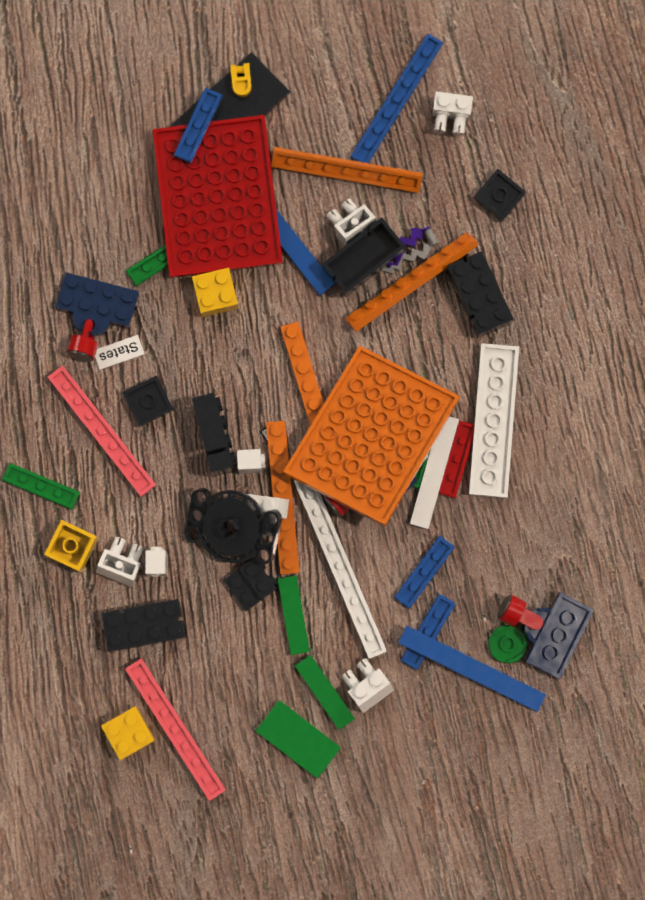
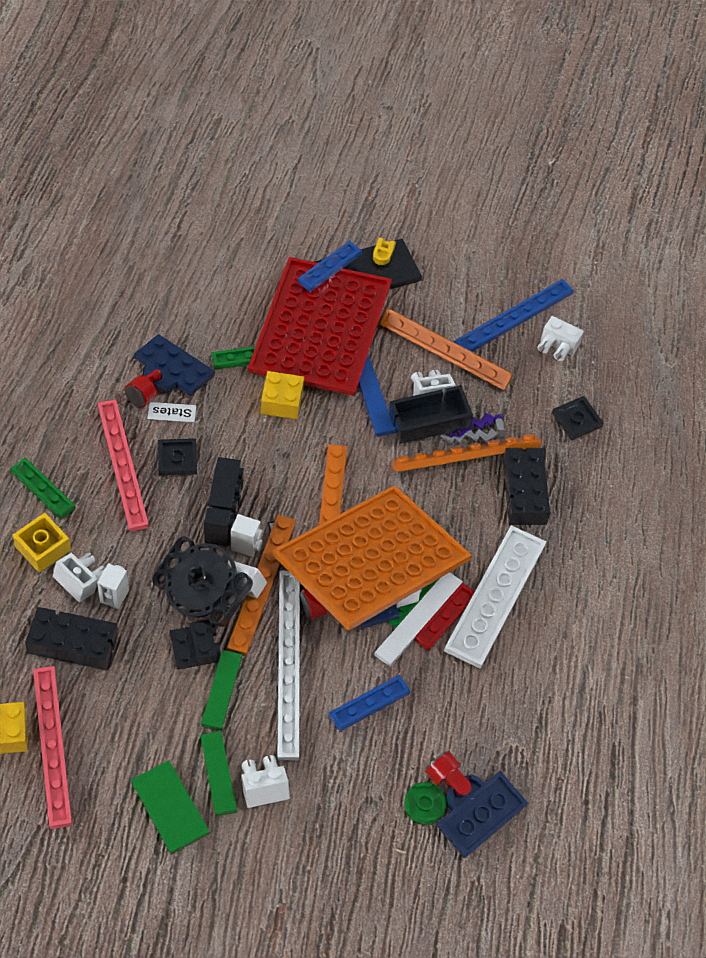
camera: 20 degrees right, 25 degrees down
blue tile [398,626,546,712] -> none
blue tile [400,594,456,670] -> none

